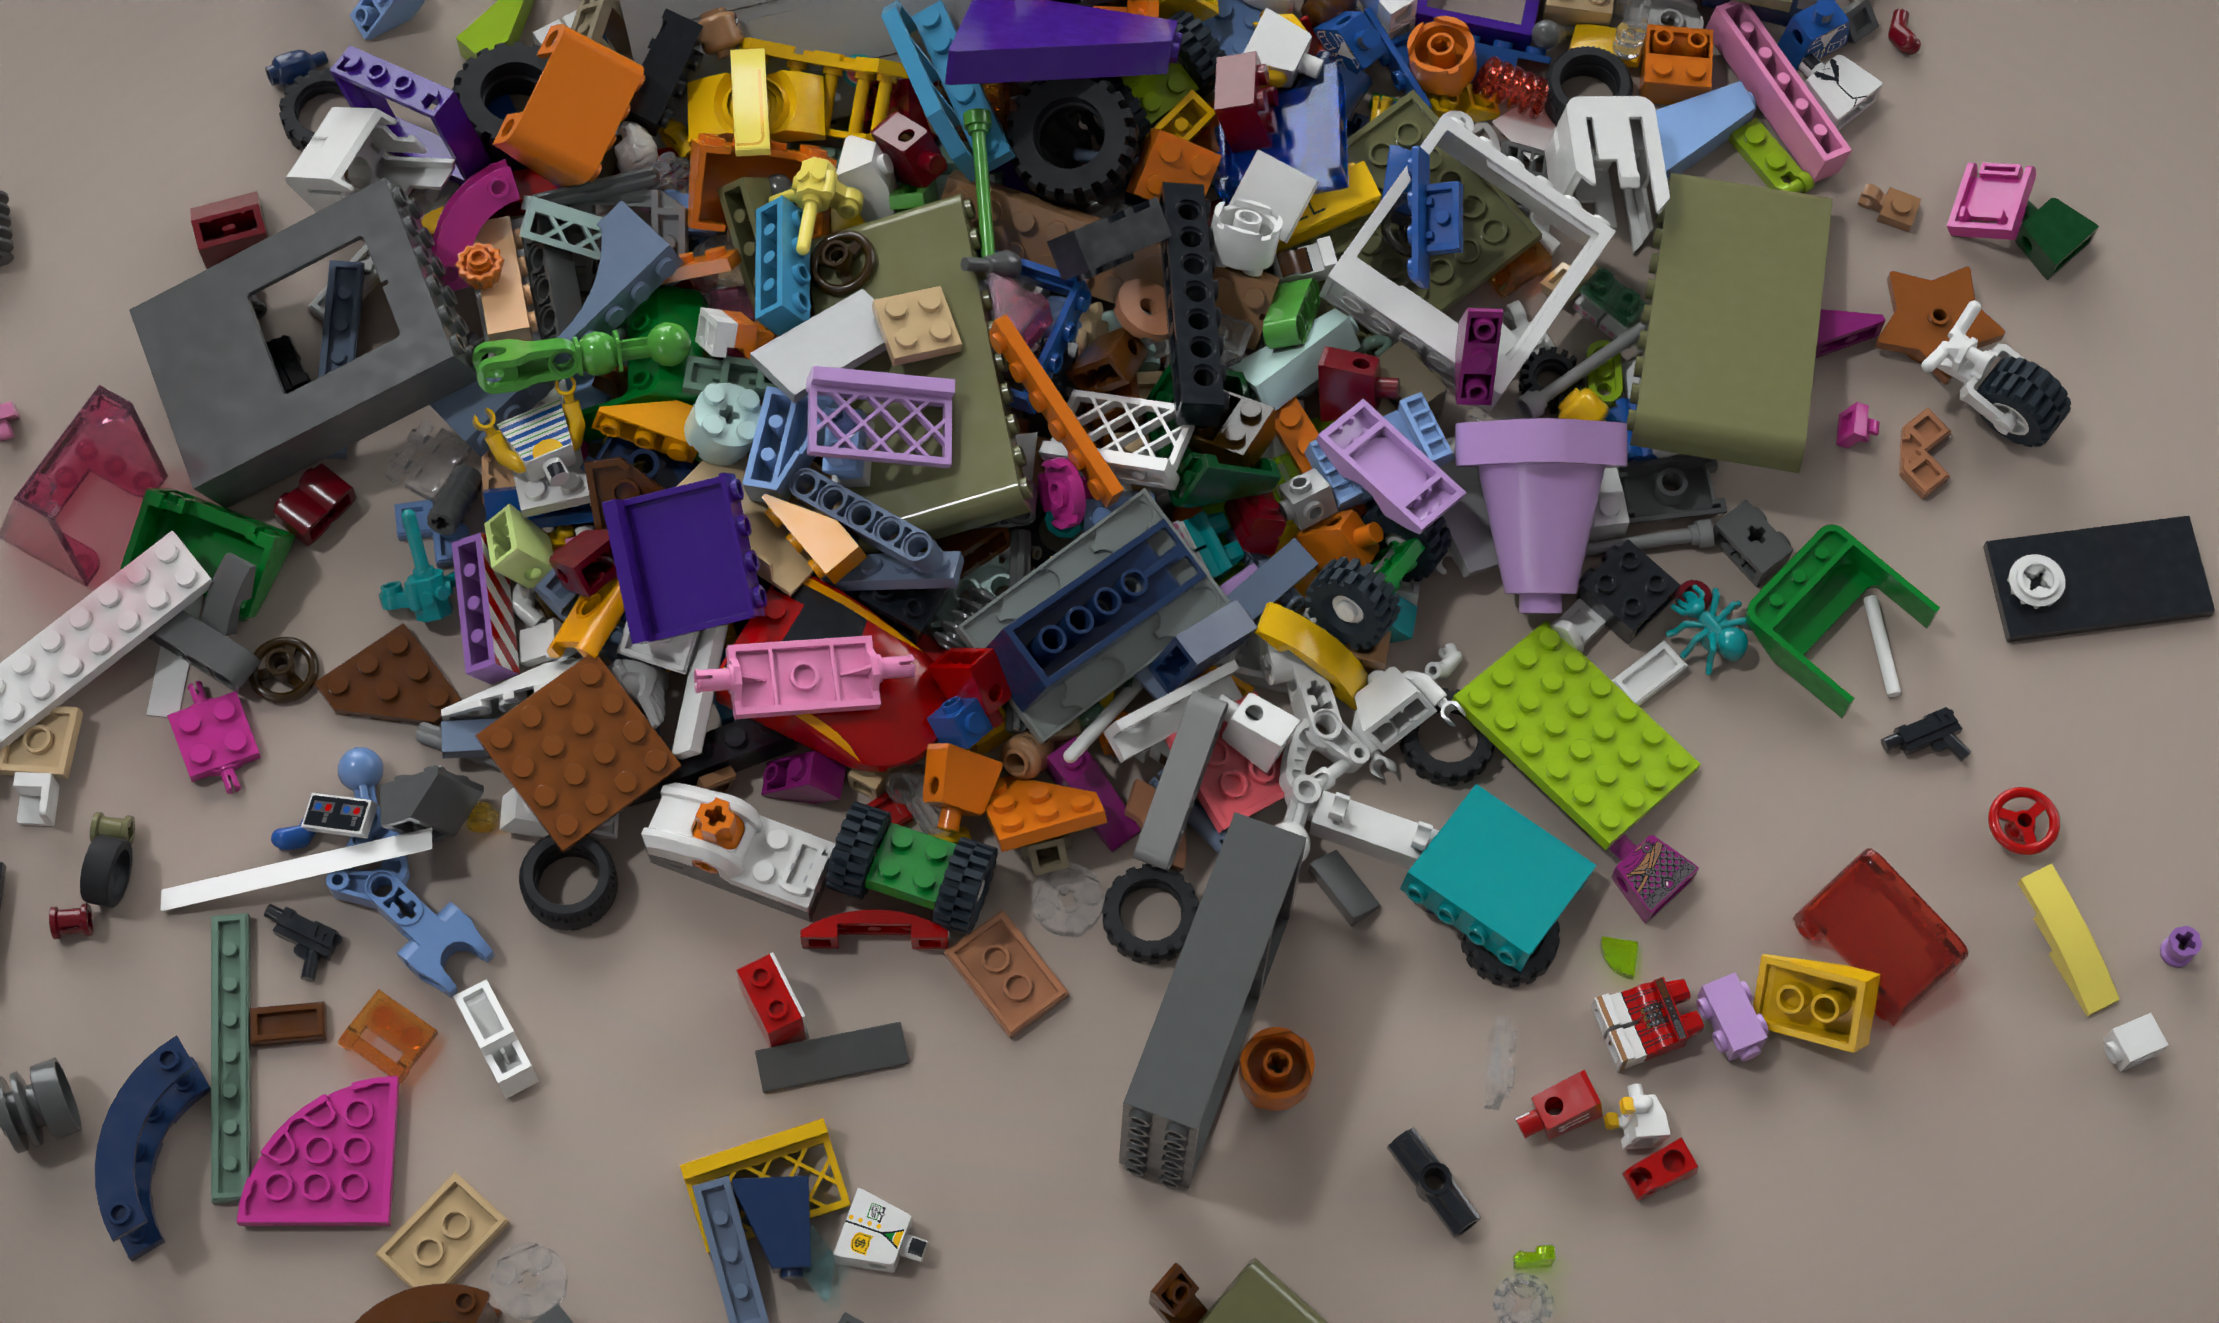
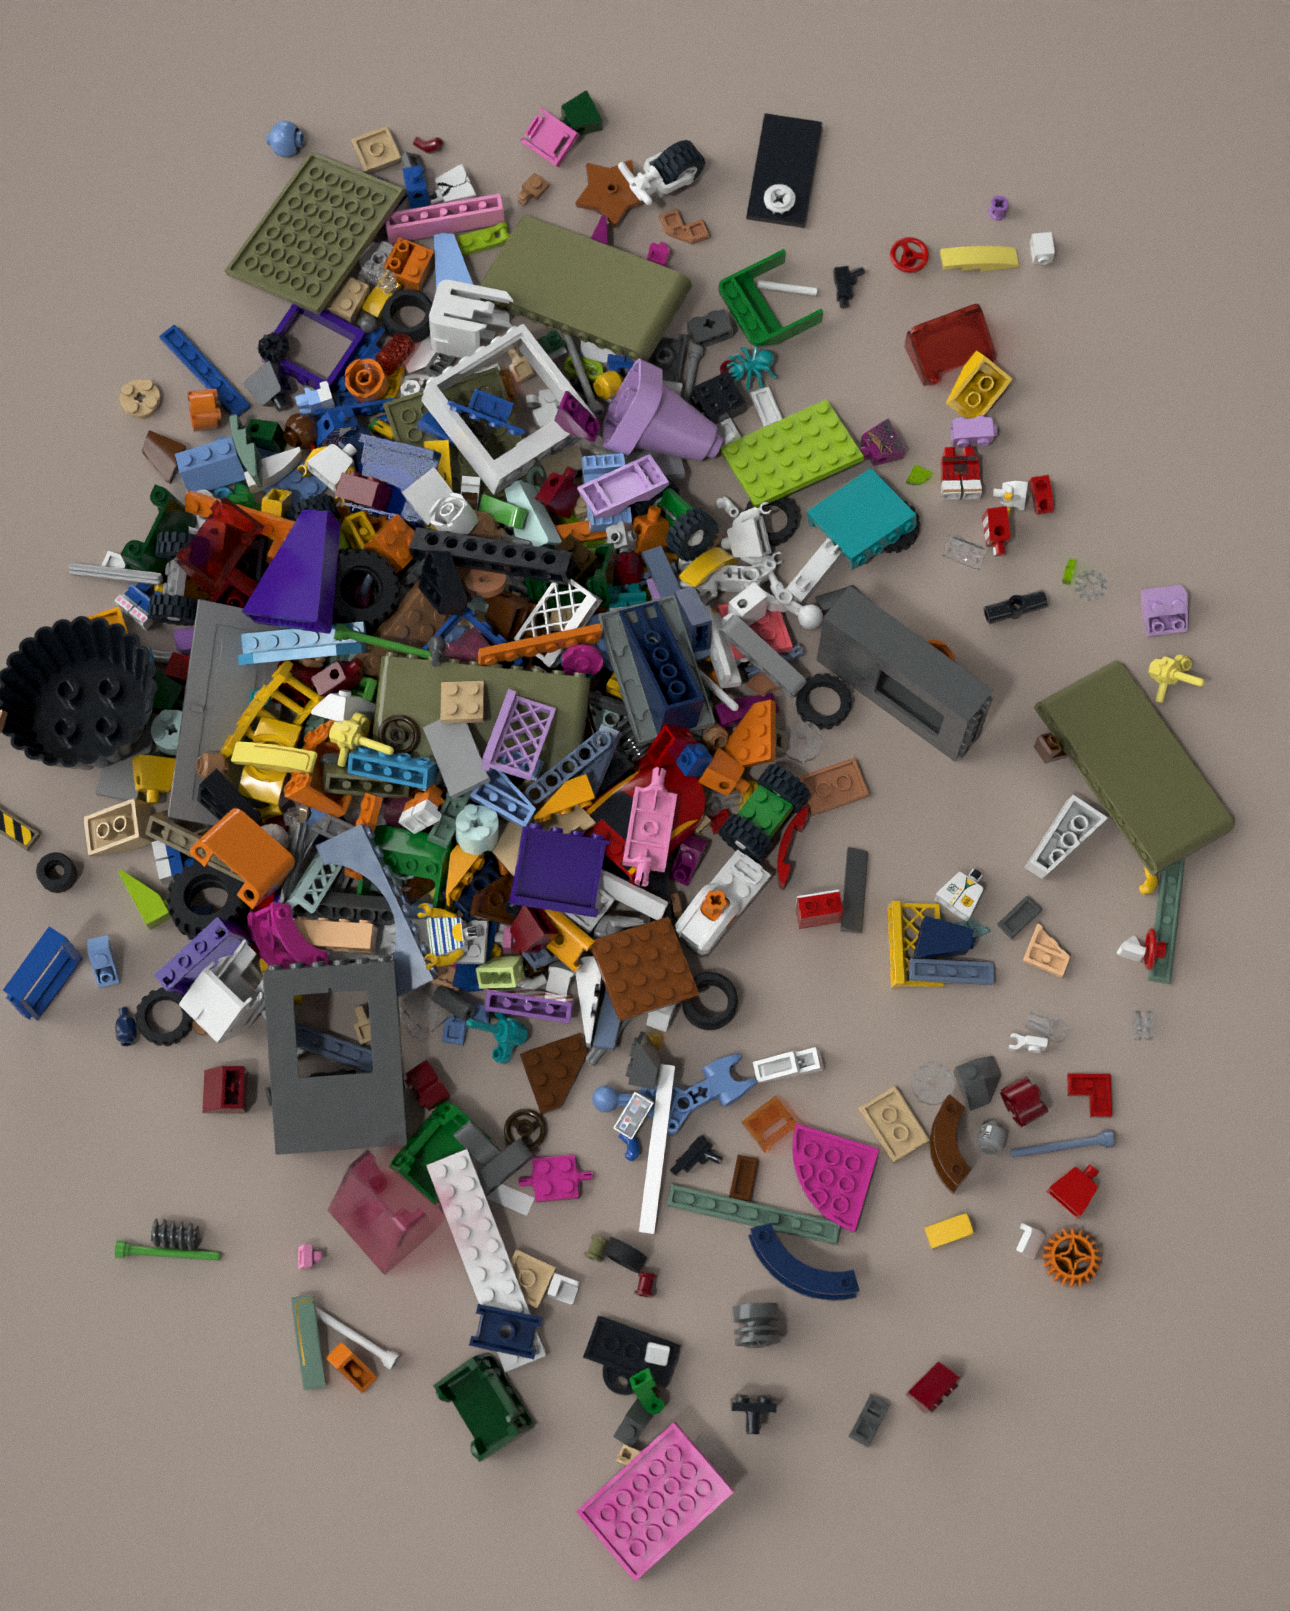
camera: 70 degrees left, 5 degrees up
orange piece [454,242,505,291] -> none
bright green piece [472,322,691,394] -> none

